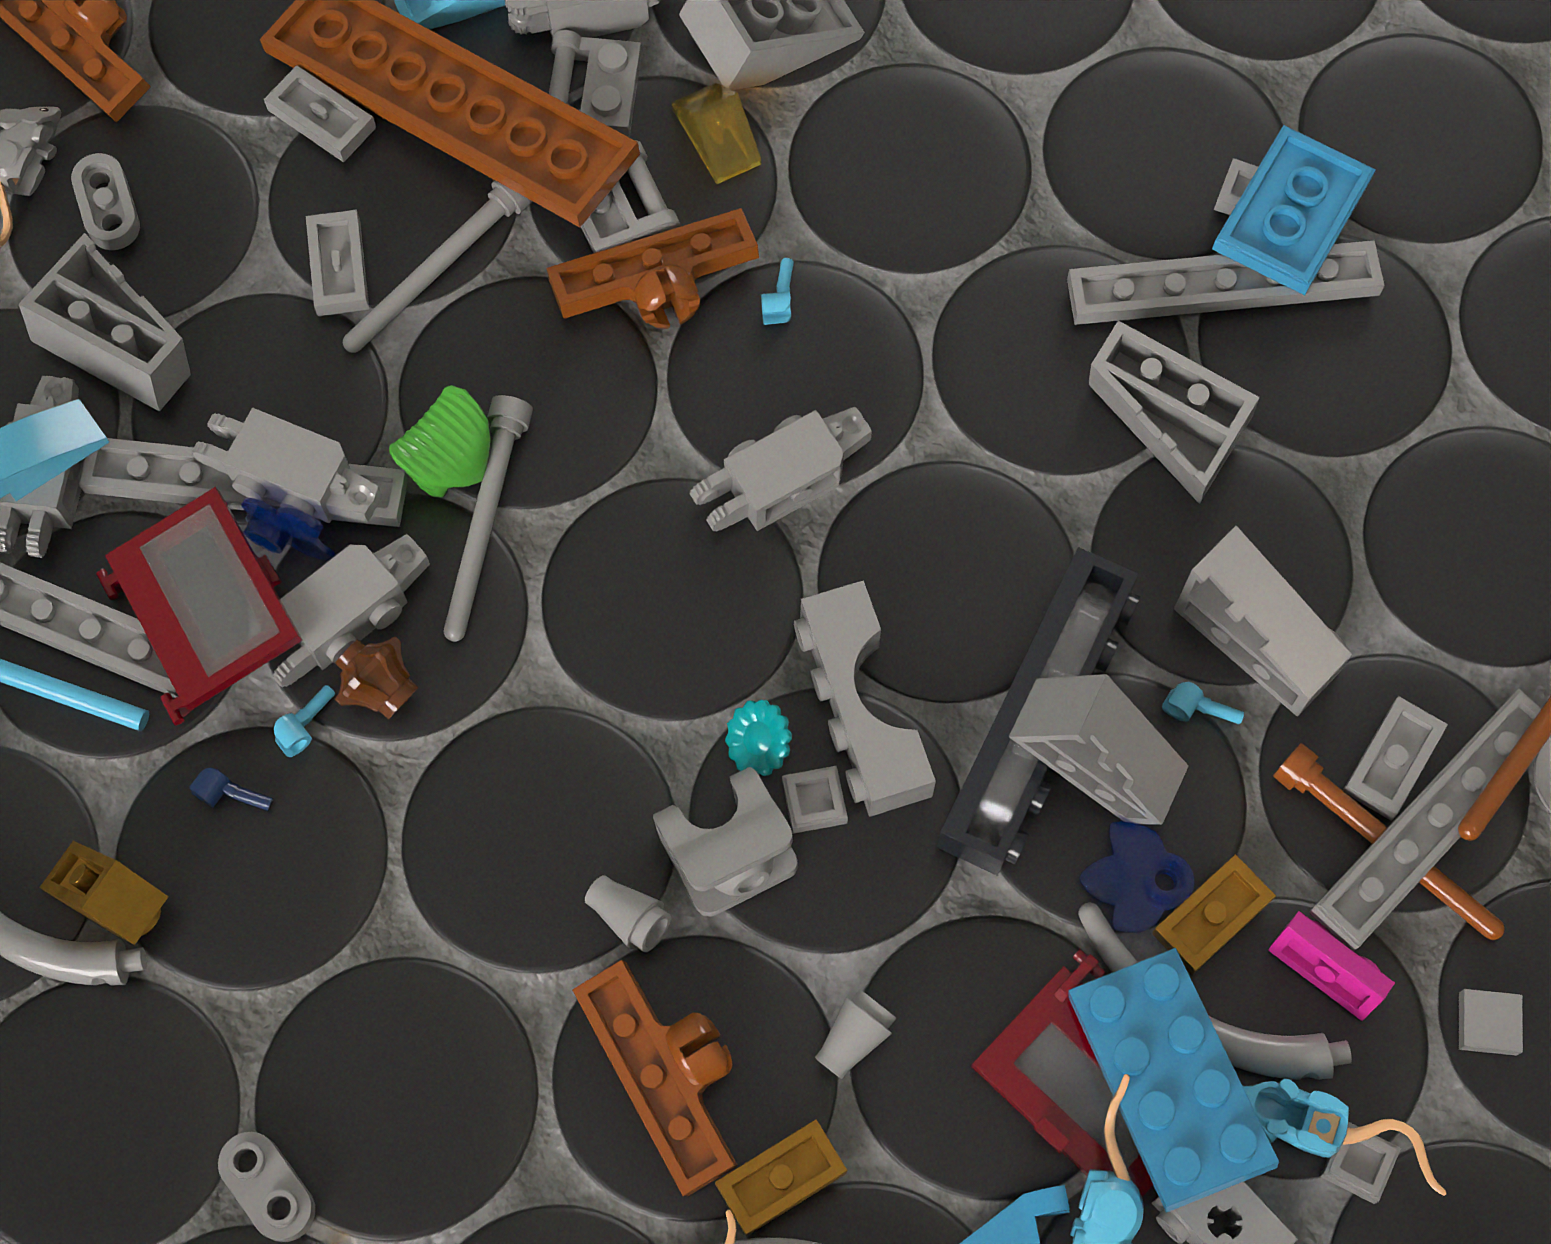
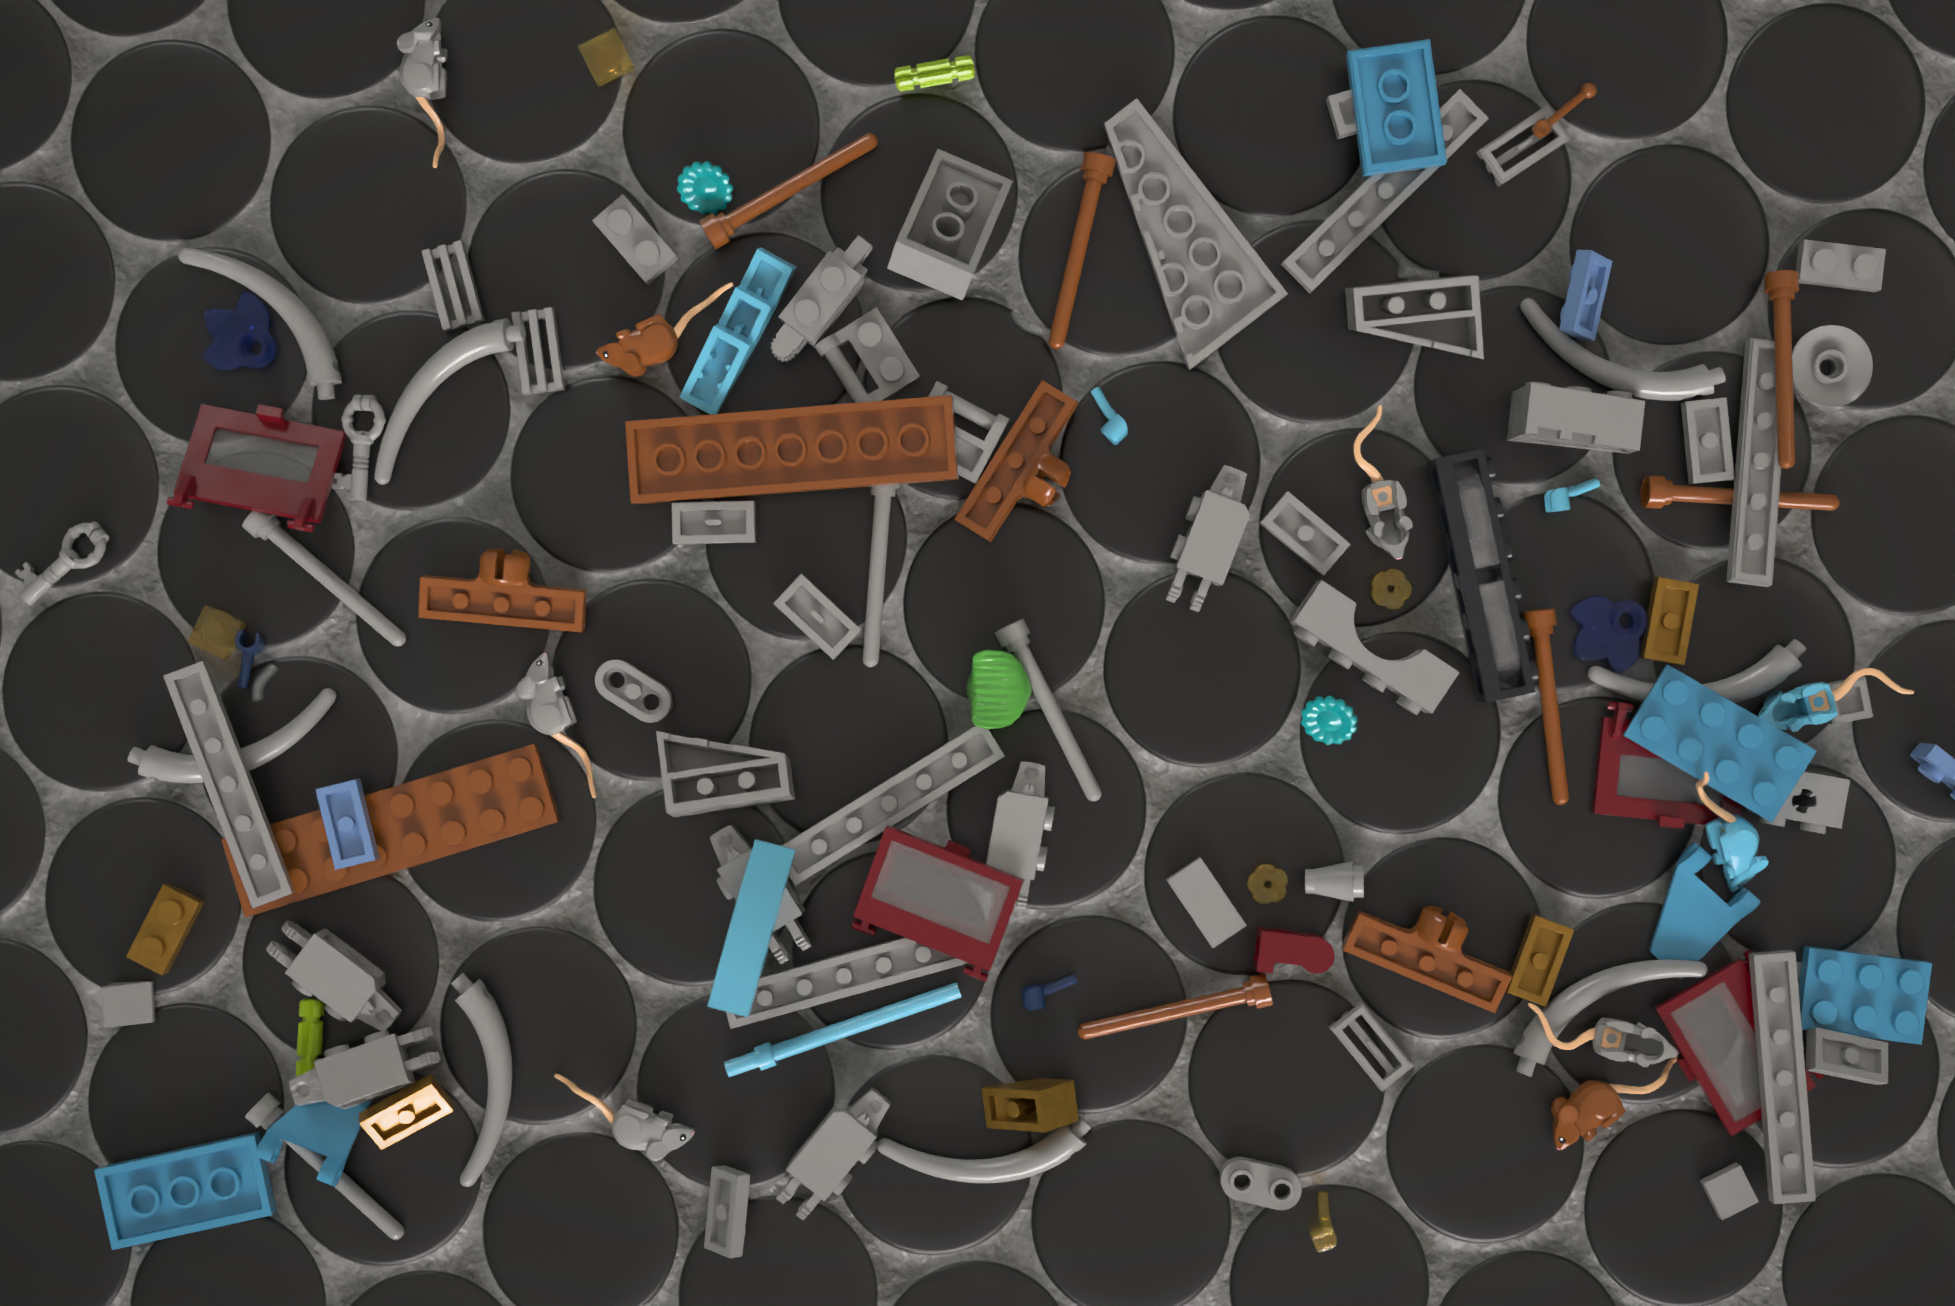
camera: 40 degrees left, 20 degrees up
light grey hinge [191,408,382,523] -> none
clear blue plate [241,498,337,560] -> none
medium azure hand [274,685,335,757] -> none
reddish brown rock [335,636,419,720] -> none
light grey piece [653,767,798,917] -> none
clear yellow slope [671,83,761,184] -> none
light grey tile [782,766,848,834] -> none
light grey cone [815,990,896,1079] -> none
light grey wedge [1009,674,1188,825] -> none
dark pink plate [1268,911,1395,1021] -> none
light grey tile [1459,989,1523,1056] -> none
none -> clear leg [1010,309,1048,338]
none -> dark orange piece [1049,152,1116,350]
none -> dark orange piece [1077,973,1273,1039]
none -> light grey wing [1103,98,1288,371]
none -> light grey tile [1166,856,1247,948]
none -> clear yellow plate [1247,864,1288,904]
none -> dark red leg [1252,926,1335,974]
none -> light grey plate [1260,491,1350,576]
none -> light grey tile [1328,1001,1413,1092]
none -> light grey animal [1353,405,1413,559]
none -> clear yellow plate [1371,569,1412,609]
none -> light grey tile [1476,105,1570,187]
none -> light grey animal [1520,298,1726,401]
none -> dark orange piece [1522,608,1569,805]
none -> dark orange hinge [1532,82,1597,138]
none -> medium blue plate [1559,250,1612,341]

